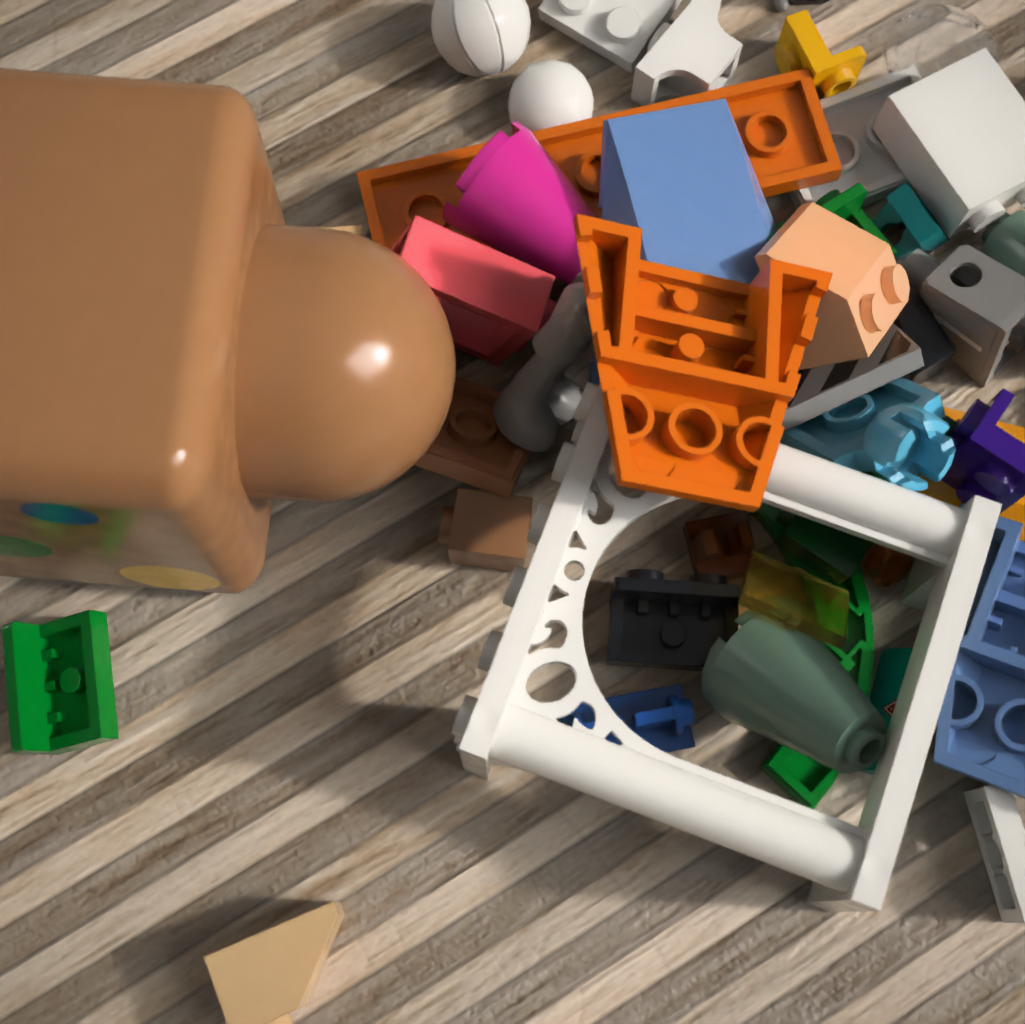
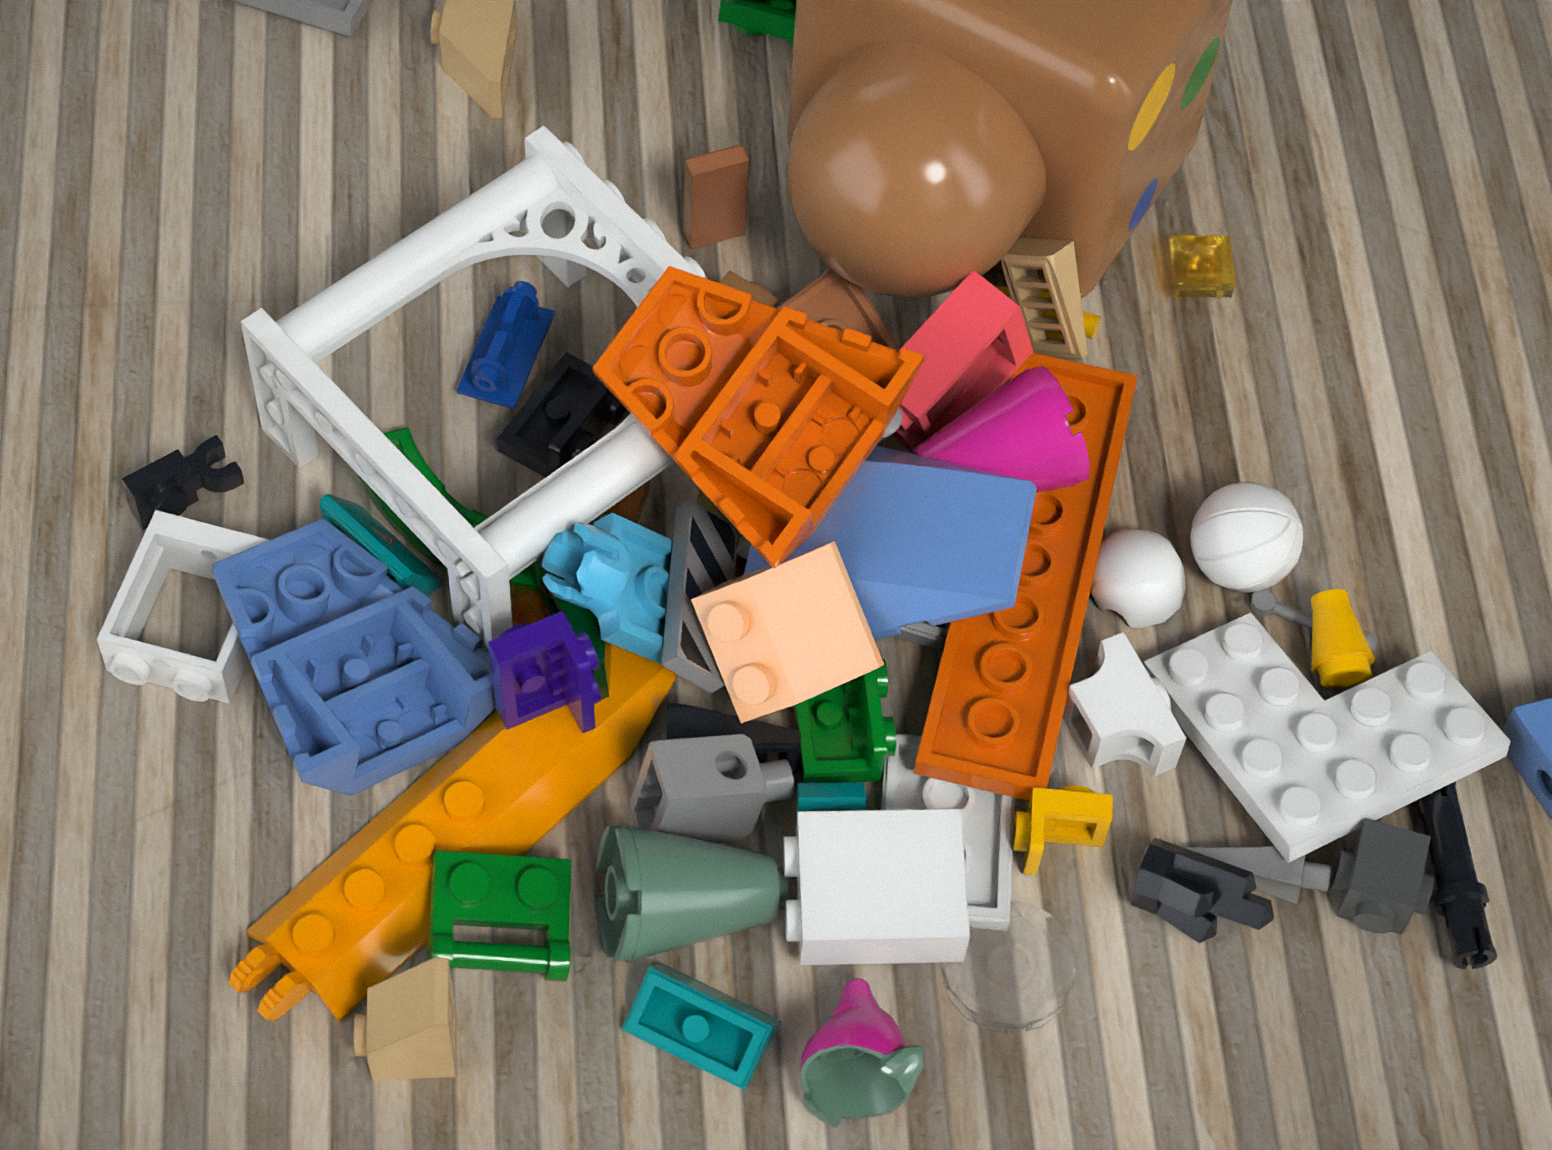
camera: 115 degrees right, 15 degrees down
sand green cone [702,603,887,774] -> none
clear yellow piece [738,550,849,649] -> none
none -> black plate [122,435,245,530]
none -> nougat tile [683,145,749,250]

